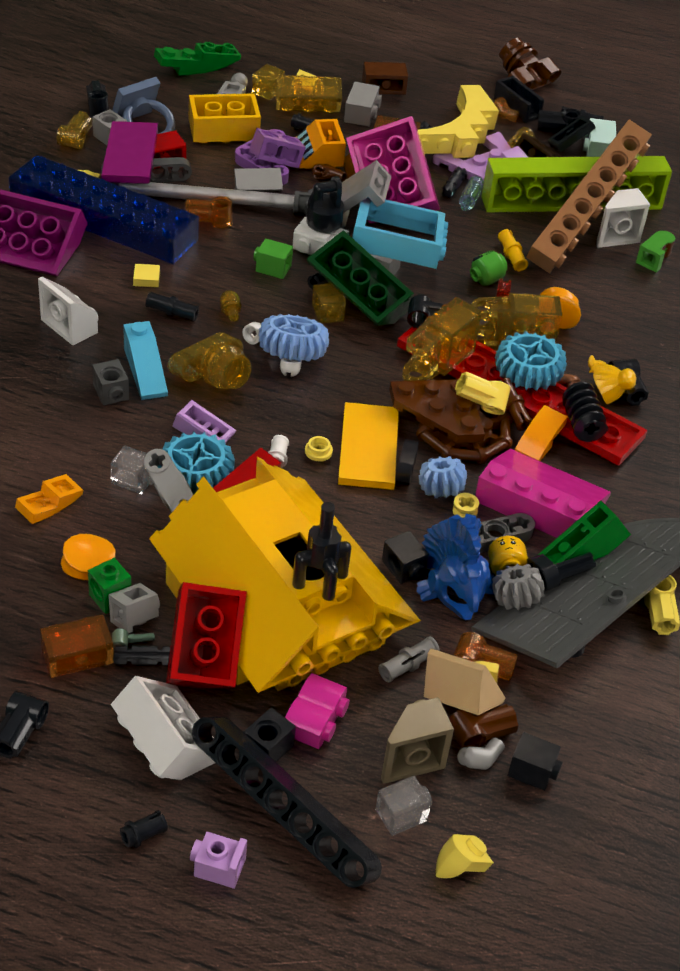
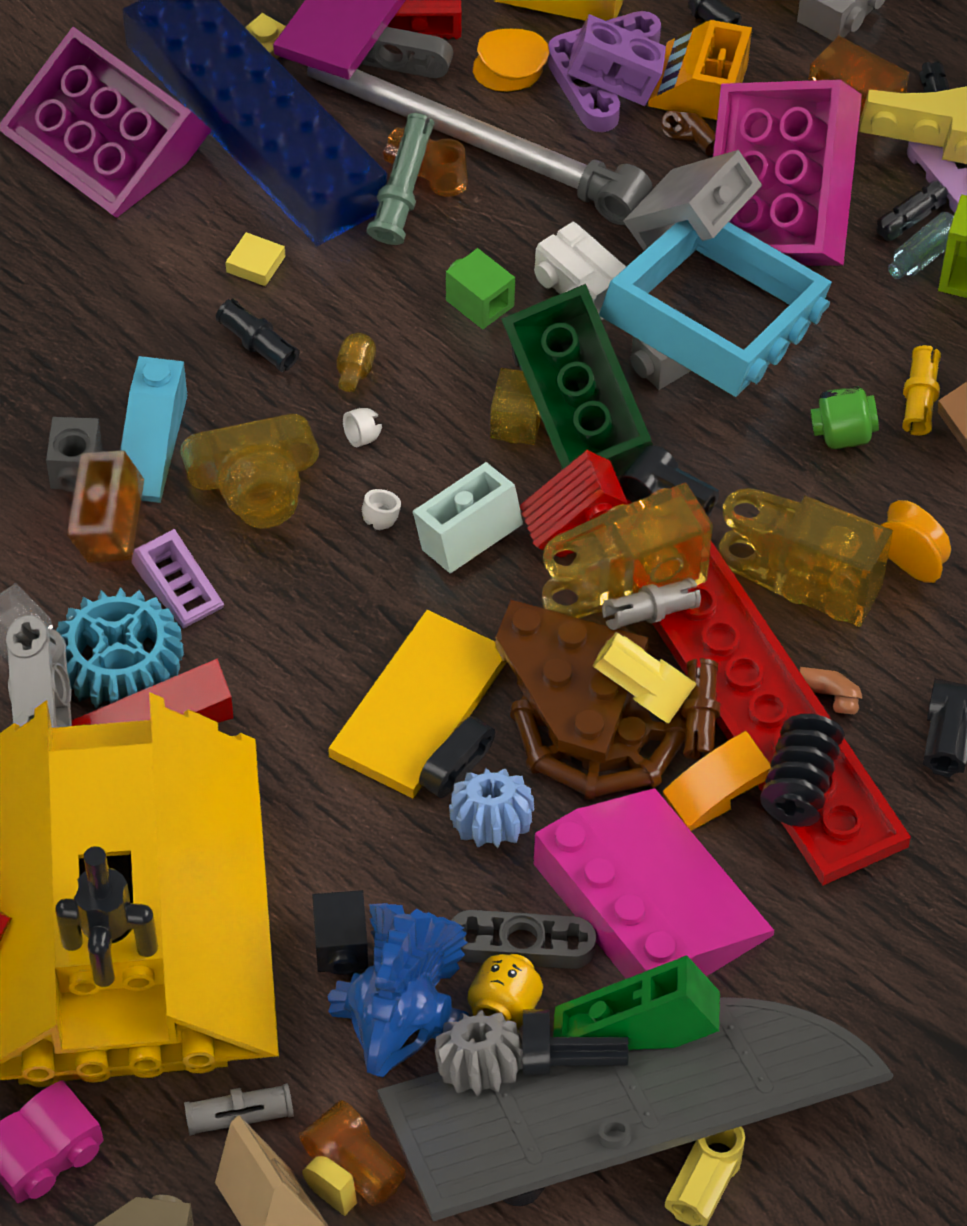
camera: 30 degrees right, 10 degrees up
white slope [38,277,98,345] -> none
light grey slope [234,168,283,192] -> none
light blue gear [258,314,329,362] -> none
white pin [268,435,289,468] -> none
light yellow plate [305,436,333,462] -> none
black piece [306,176,344,233] -> none
light yellow bush [452,493,479,517] -> none
medium azure gear [495,331,567,391] -> none
clear red bush [496,278,512,302] -> none
yellow hair [588,355,637,405] -> none
none -> clear orange brick [67,451,144,563]
none -> sand green pin [367,113,435,245]
none -> light aqua brick [413,462,523,573]
none -> light orange piece [472,28,550,92]
none -> red brick [519,450,628,558]
none -> light grey pin [602,578,701,630]

